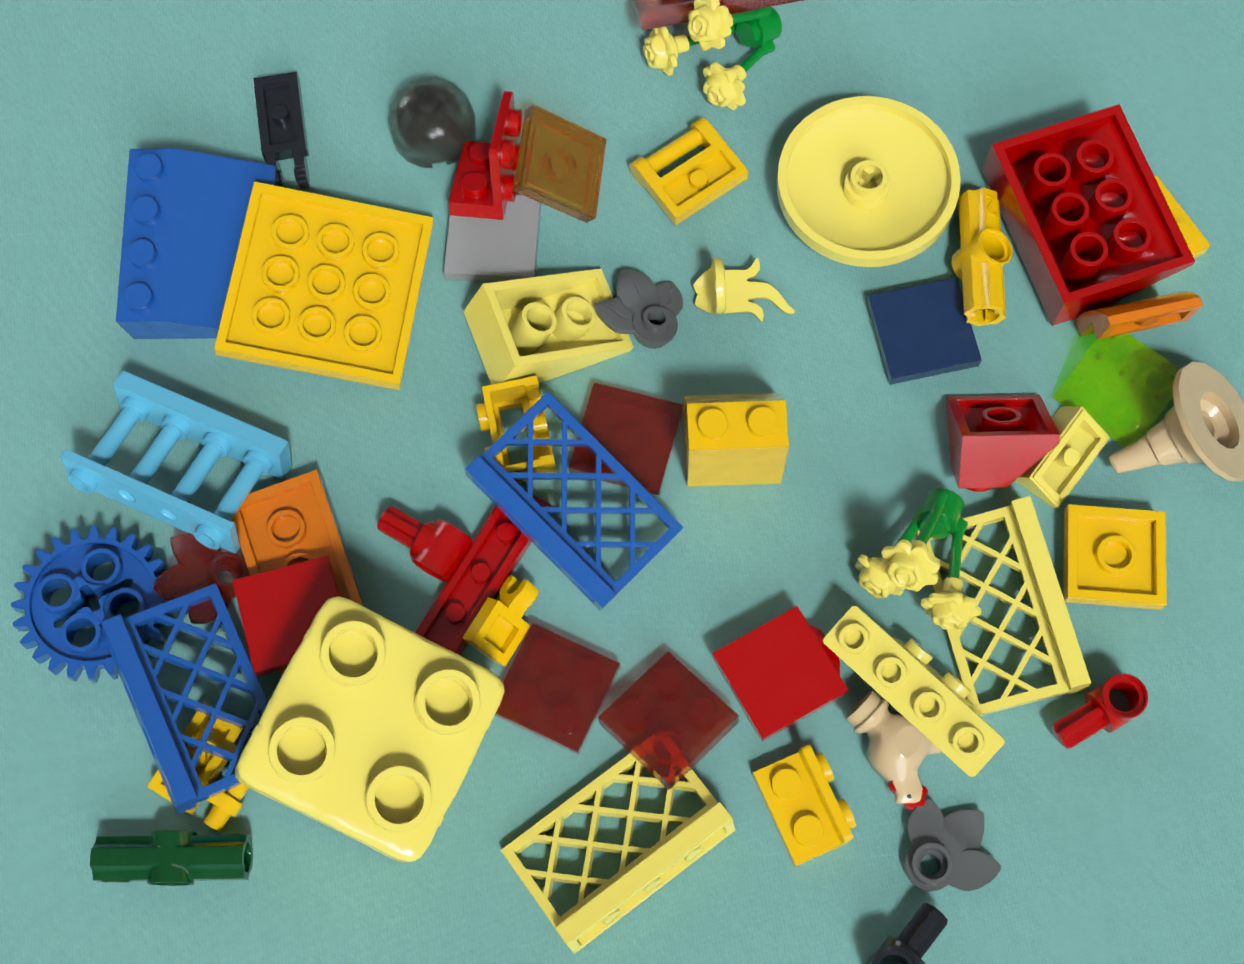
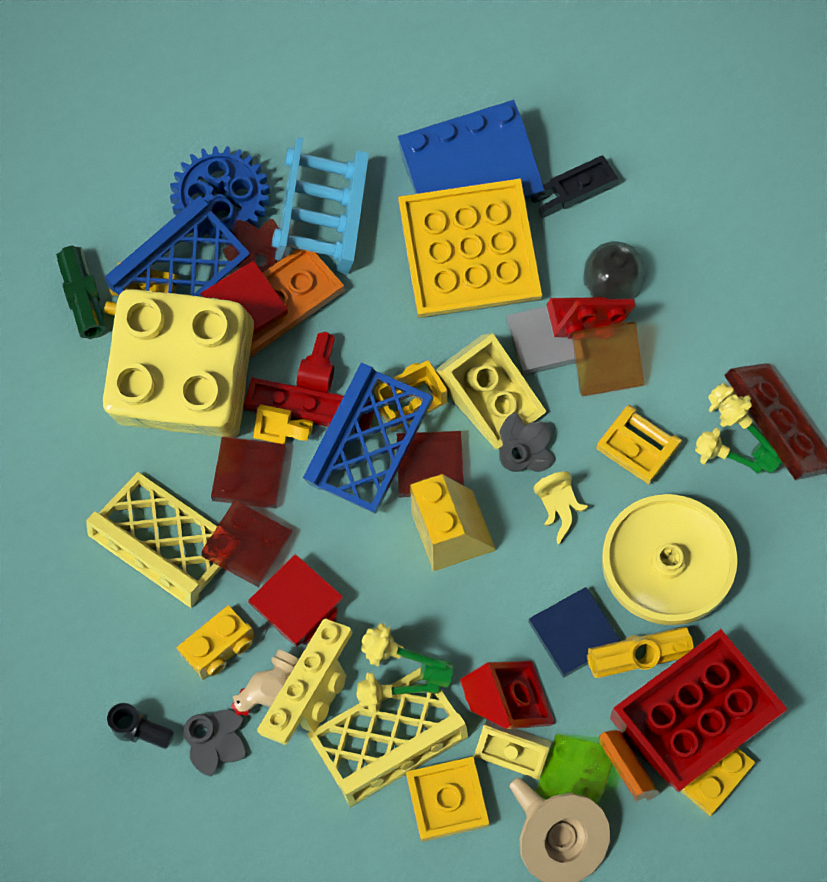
camera: 70 degrees right, 5 degrees down
red axle [1052,674,1148,749] -> none

